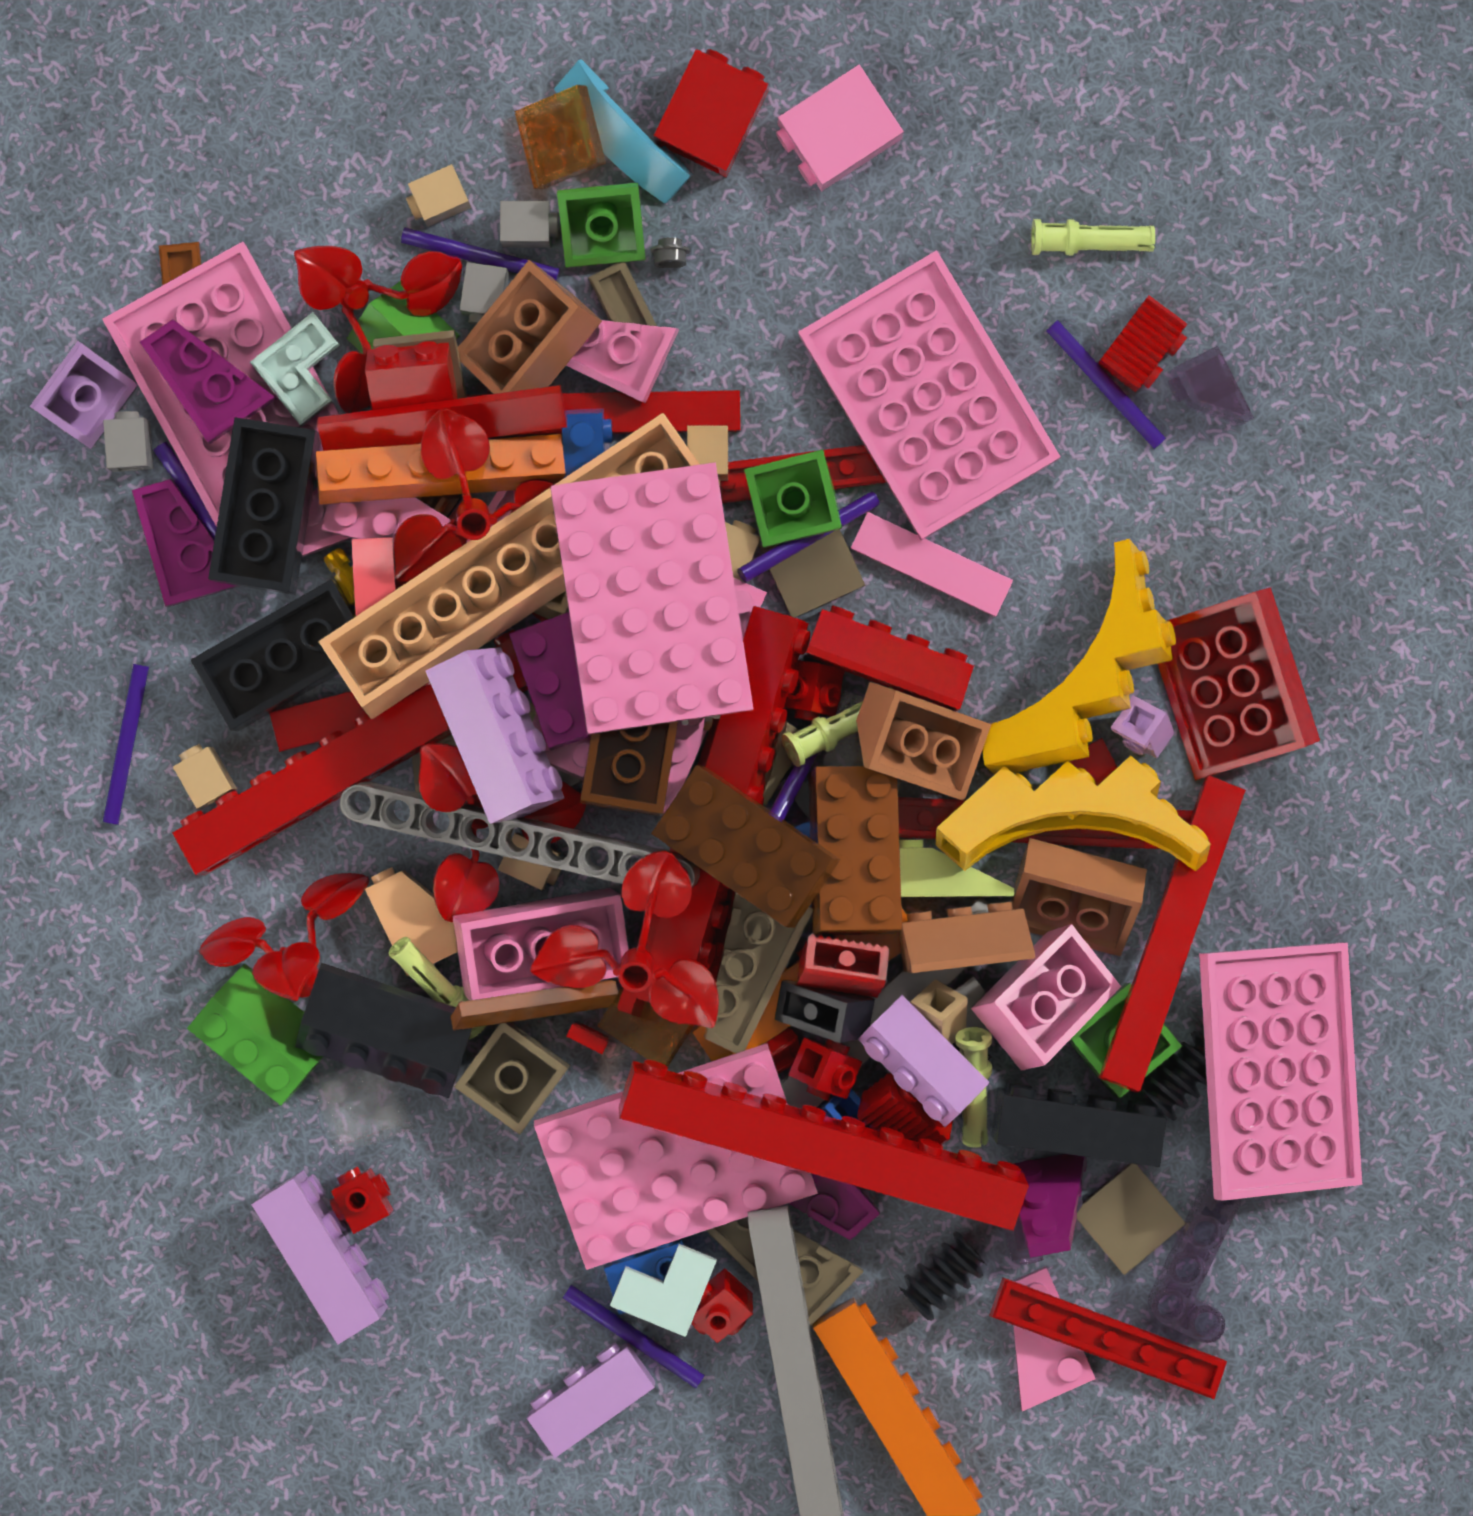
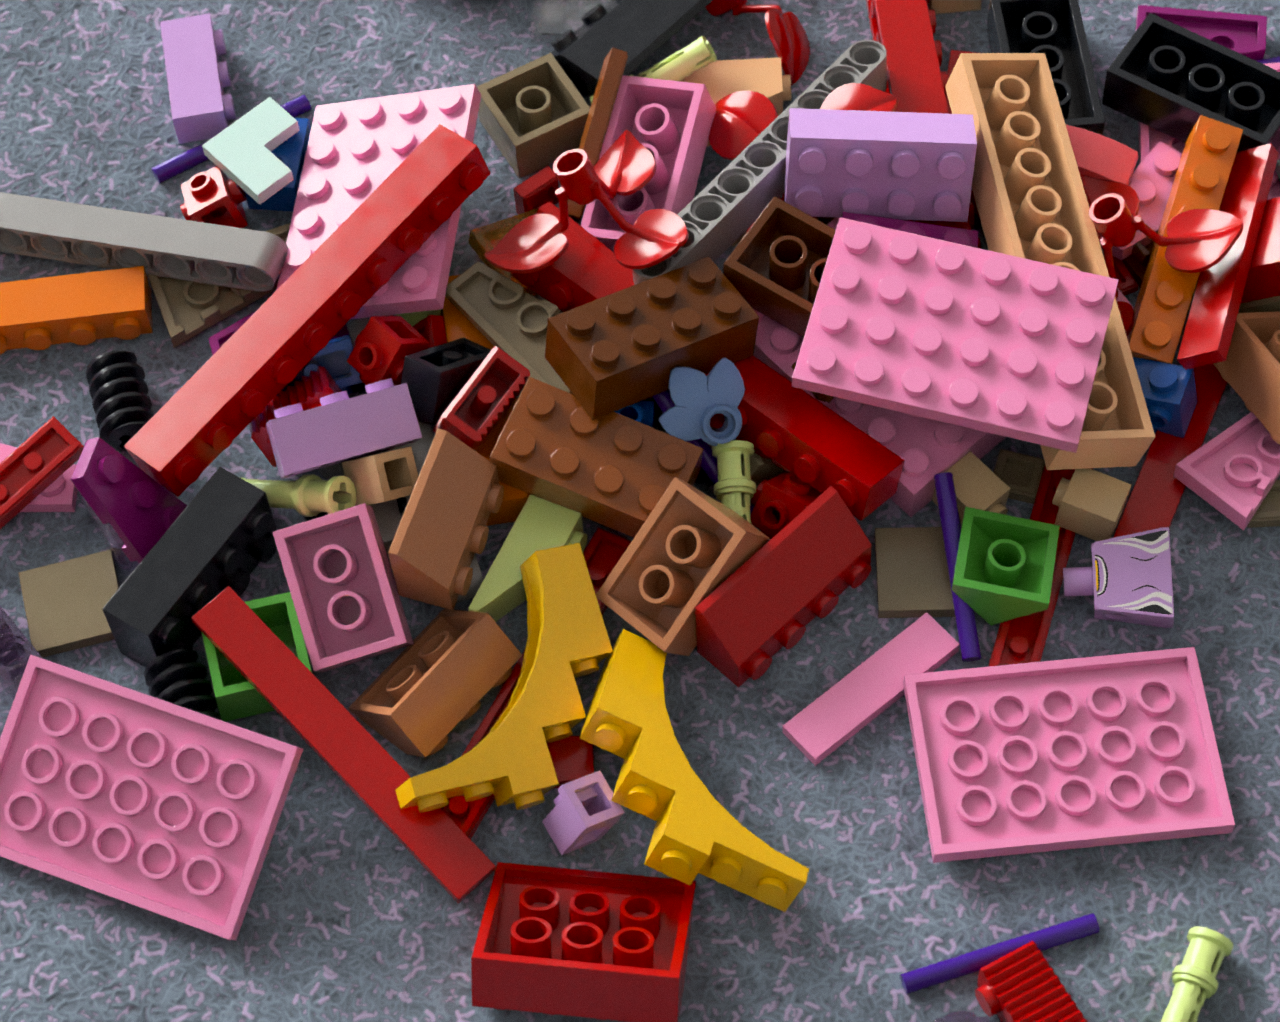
camera: 115 degrees right, 30 degrees down
none -> medium blue plate [659,357,745,446]
none -> lavender torso [1063,527,1174,628]

